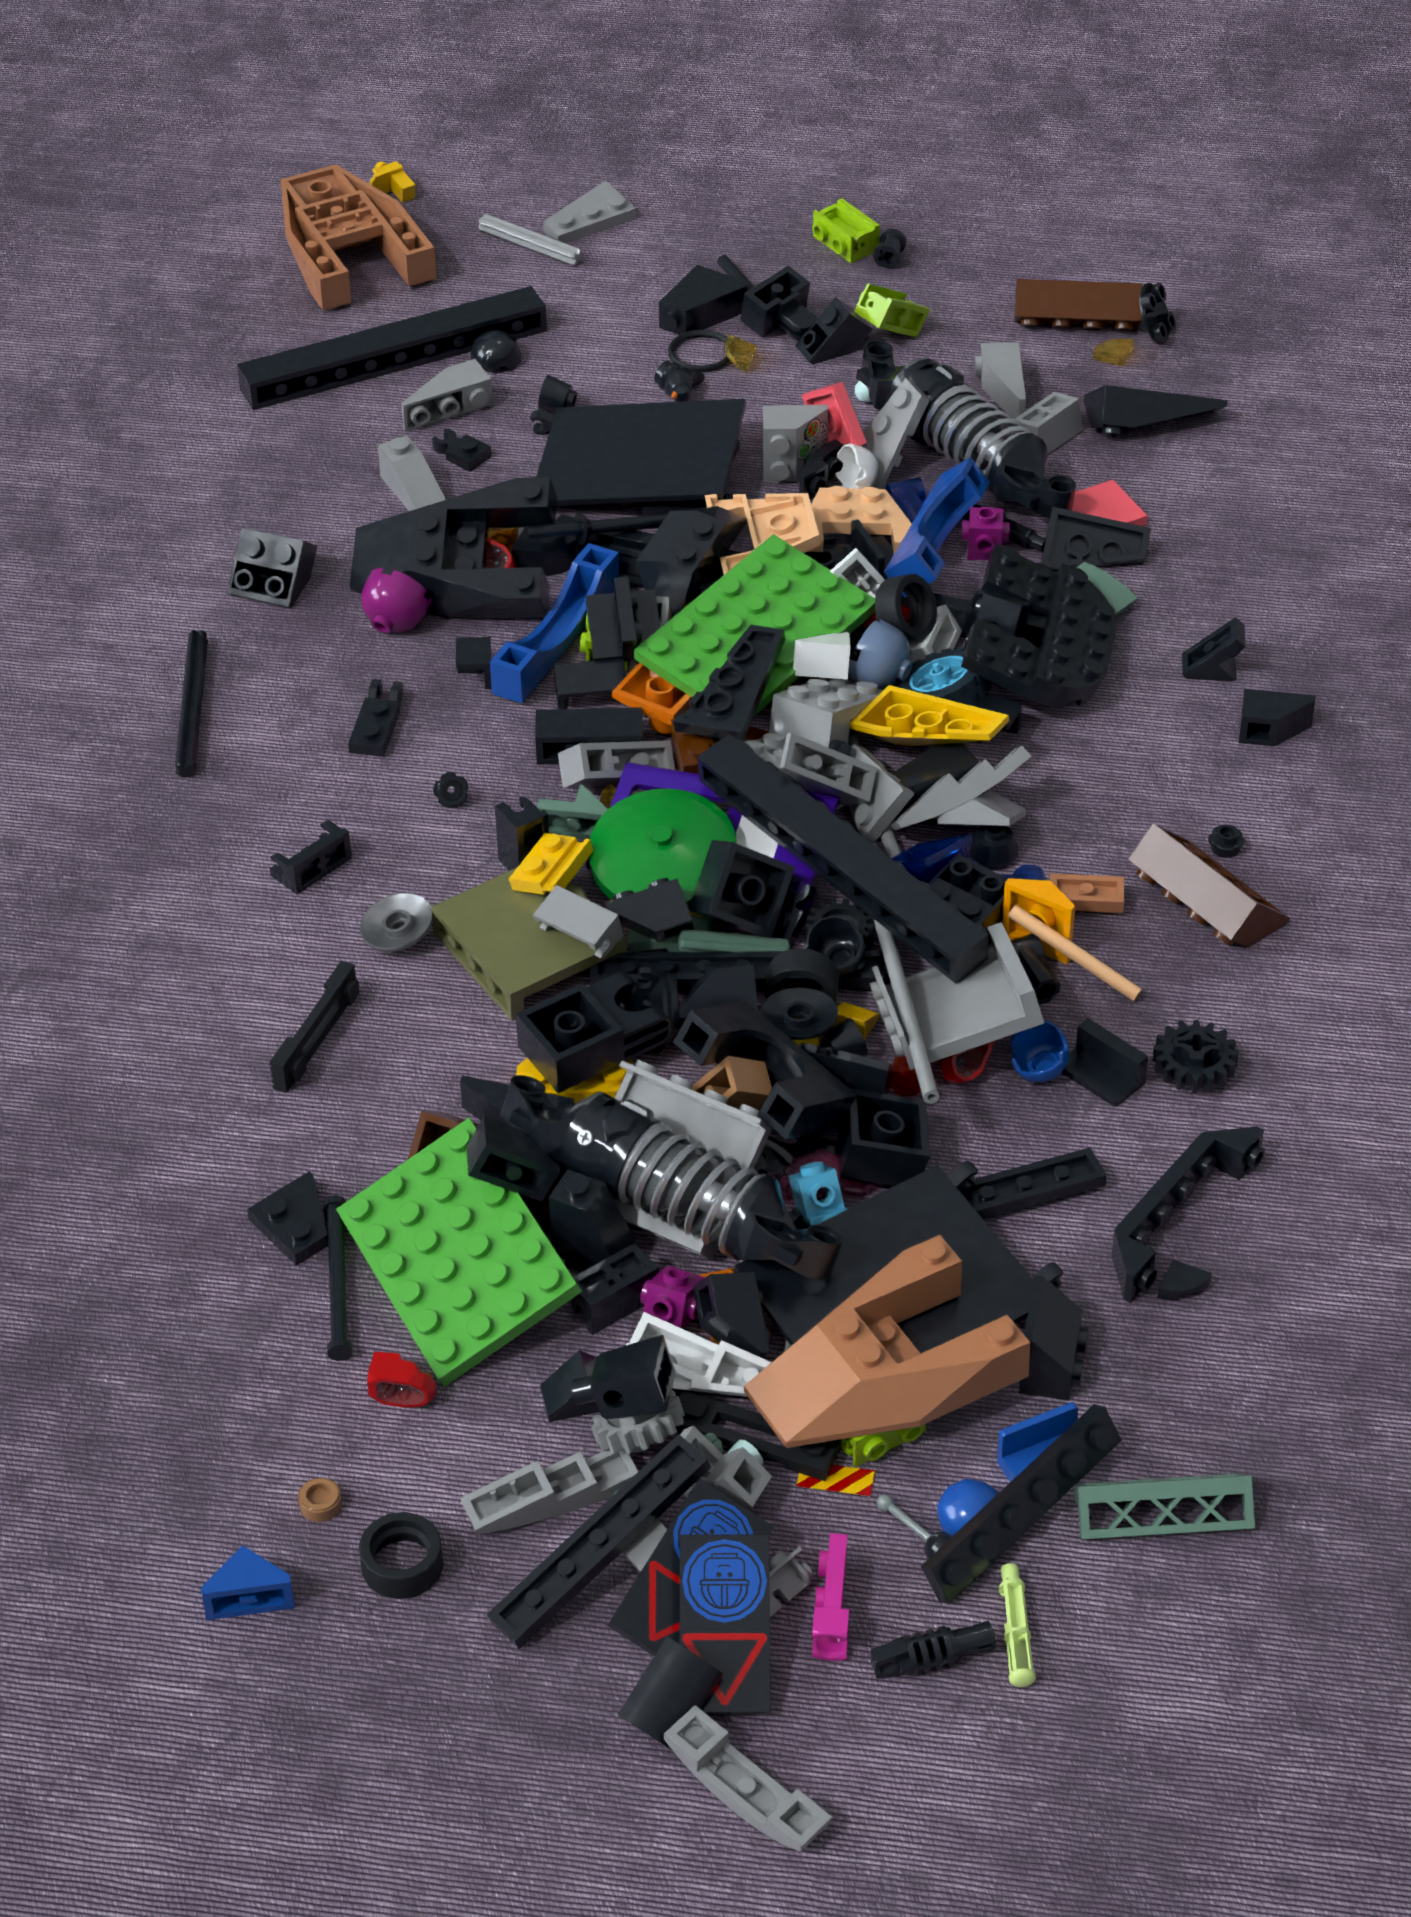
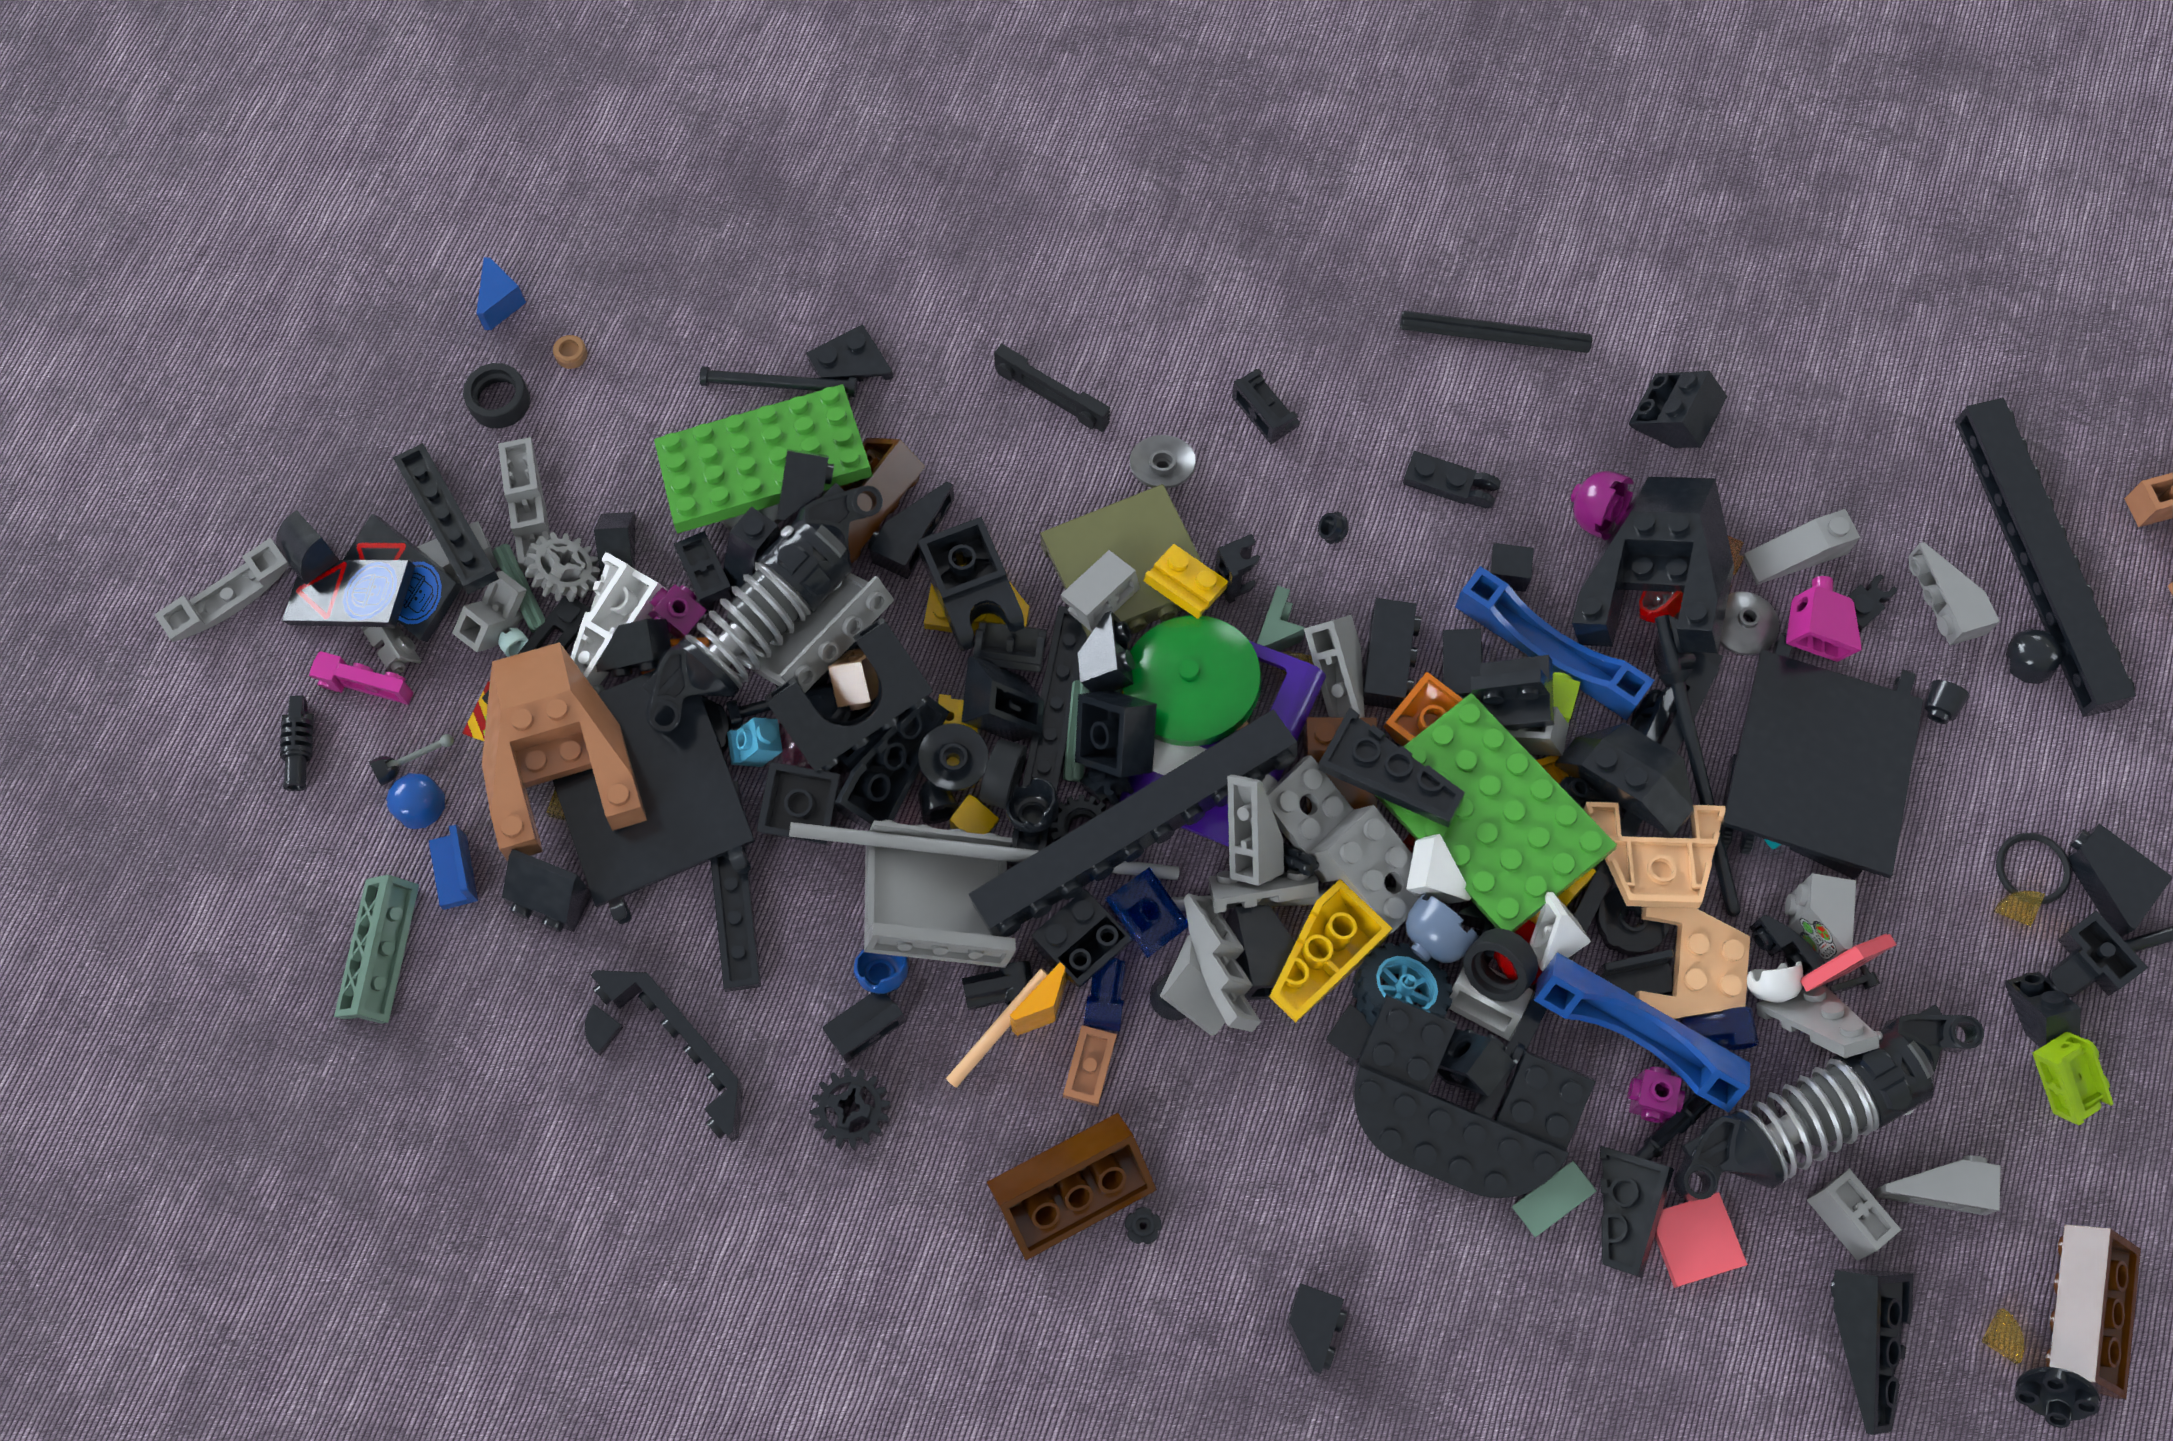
camera: 100 degrees right, 25 degrees up
red rock [367,1351,437,1408] -> none
black torso [571,1335,676,1420] -> none
black animal [654,361,705,402] -> none
black plate [920,1404,1122,1604] -> none
yellowish green piece [999,1563,1036,1687] -> none
black slope [1182,617,1246,681] -> none
none -> dark pink torso [1786,576,1861,662]

